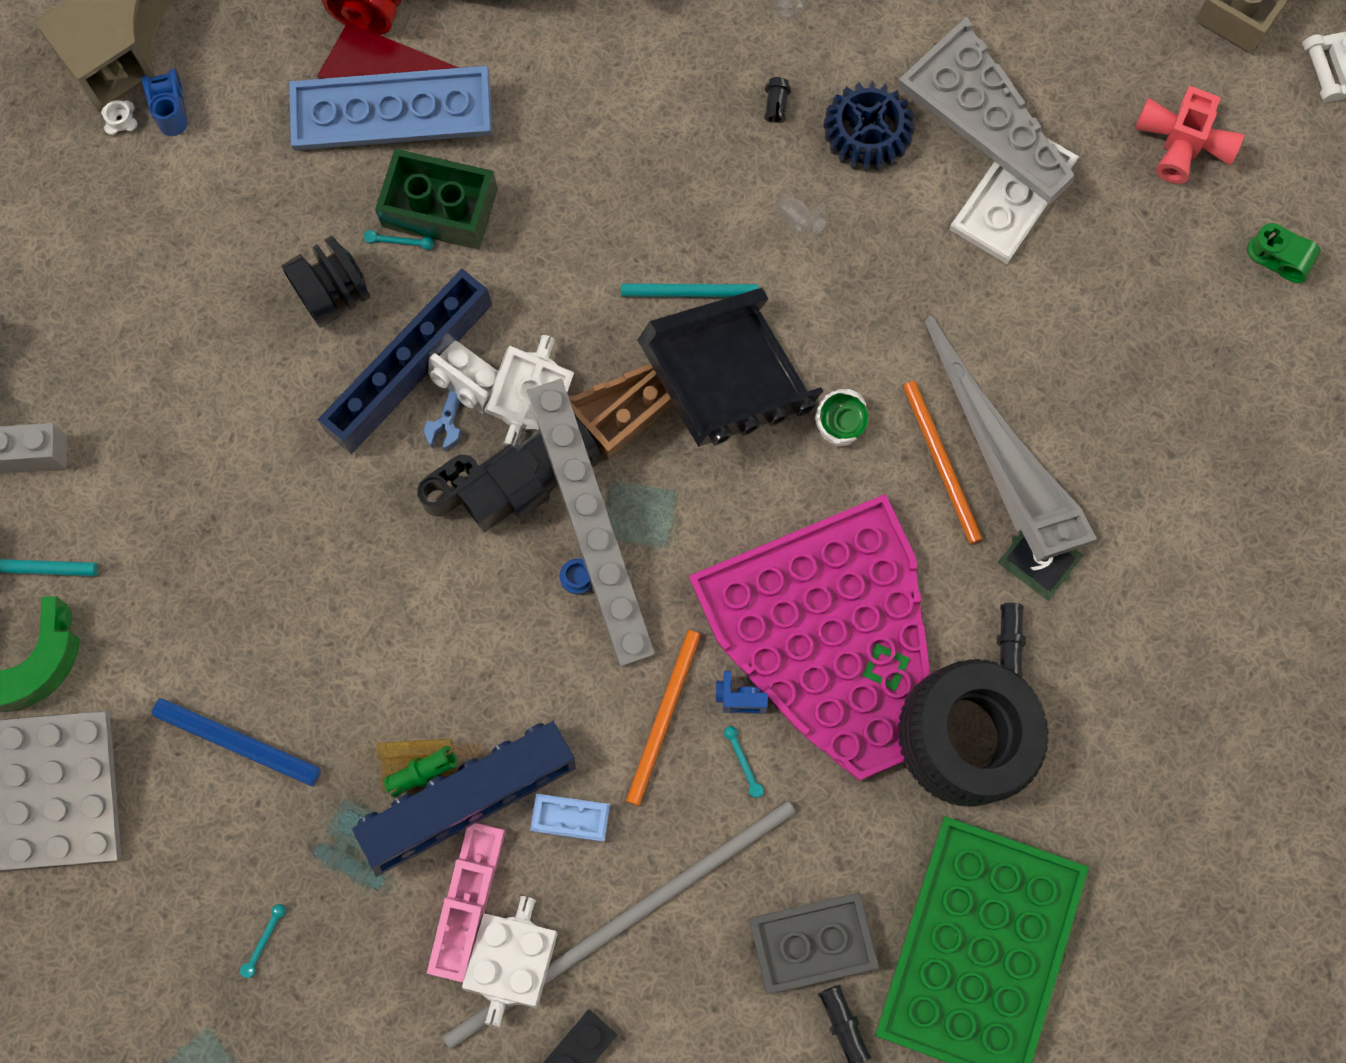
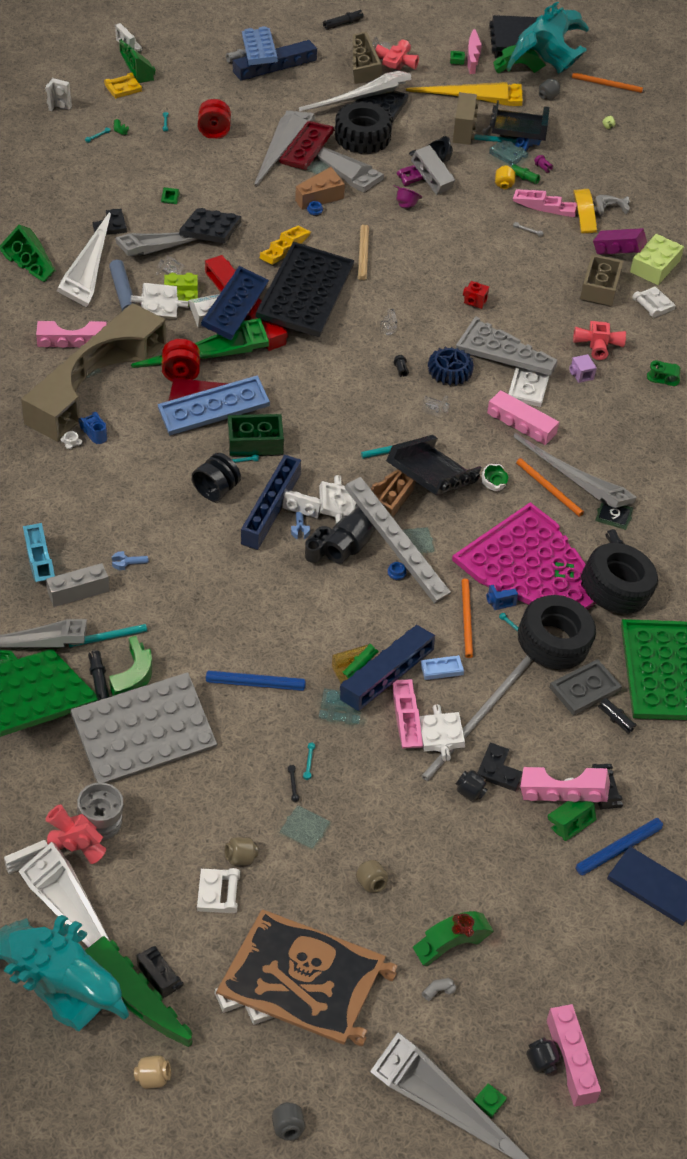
camera: 25 degrees left, 25 degrees down
none -> medium blue bar [112,551,149,570]
none -> black hinge [287,765,299,802]
none -> bright pink brick [487,390,559,445]
none -> black tyre [517,595,596,670]
none -> lavender brick [570,354,596,383]

